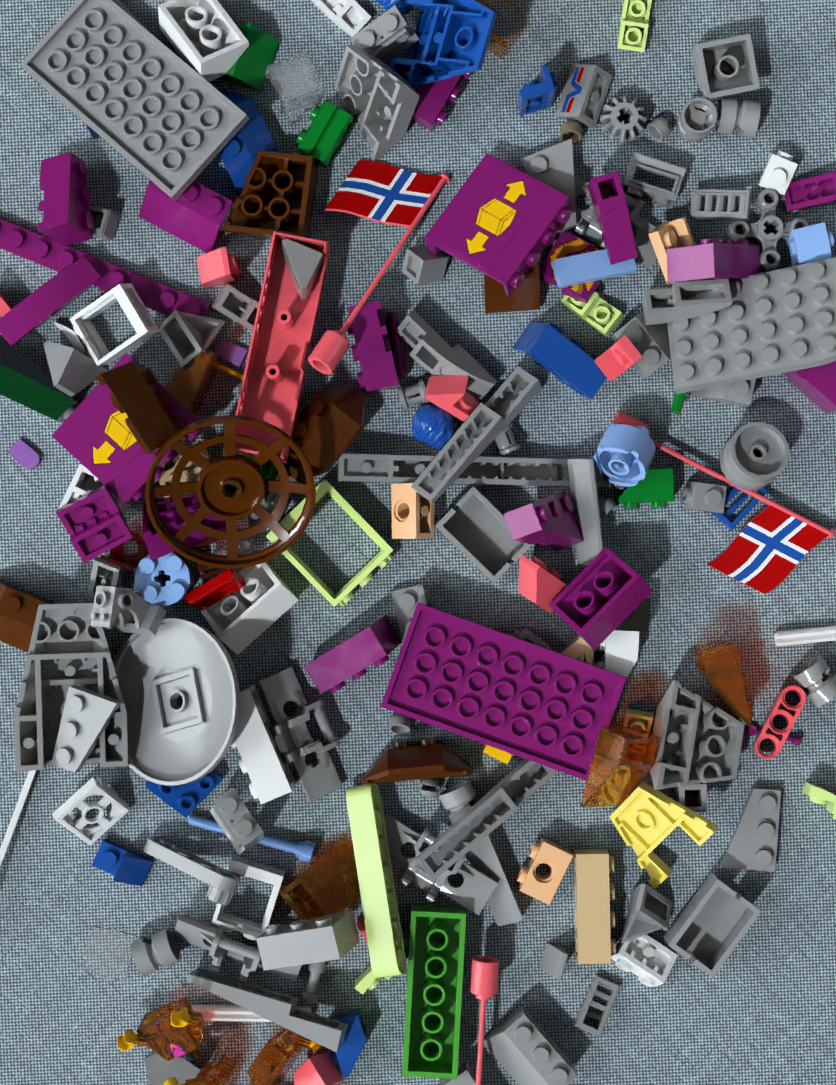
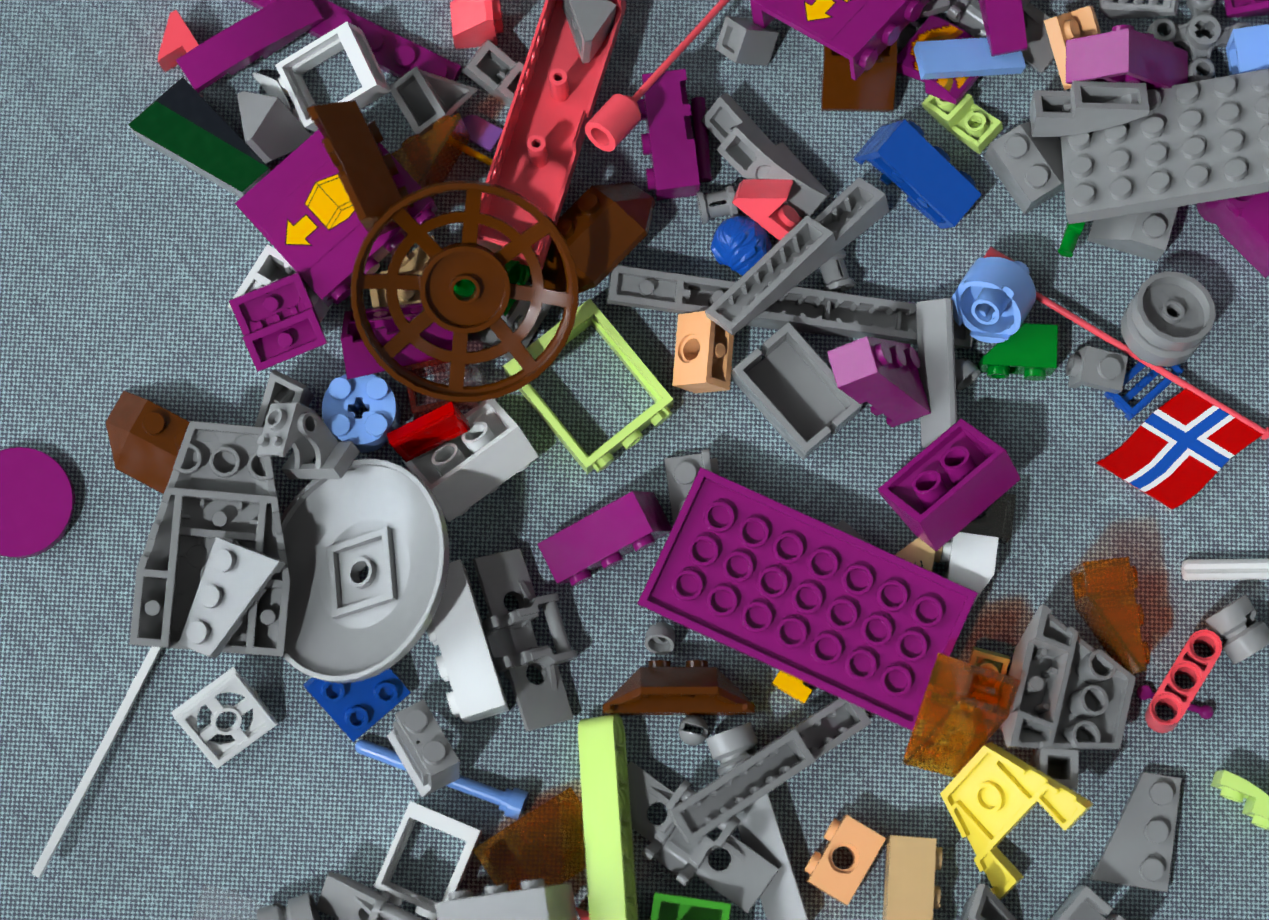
camera: 10 degrees right, 10 degrees down
medium lavender piece [7,438,40,469] -> none
blue slope [92,839,154,886] -> none
clear red piece [100,529,148,572] -> none
light grey beam [144,836,239,906] -> none
coral slope [519,555,567,614] -> none
coral slope [595,335,642,381] -> none

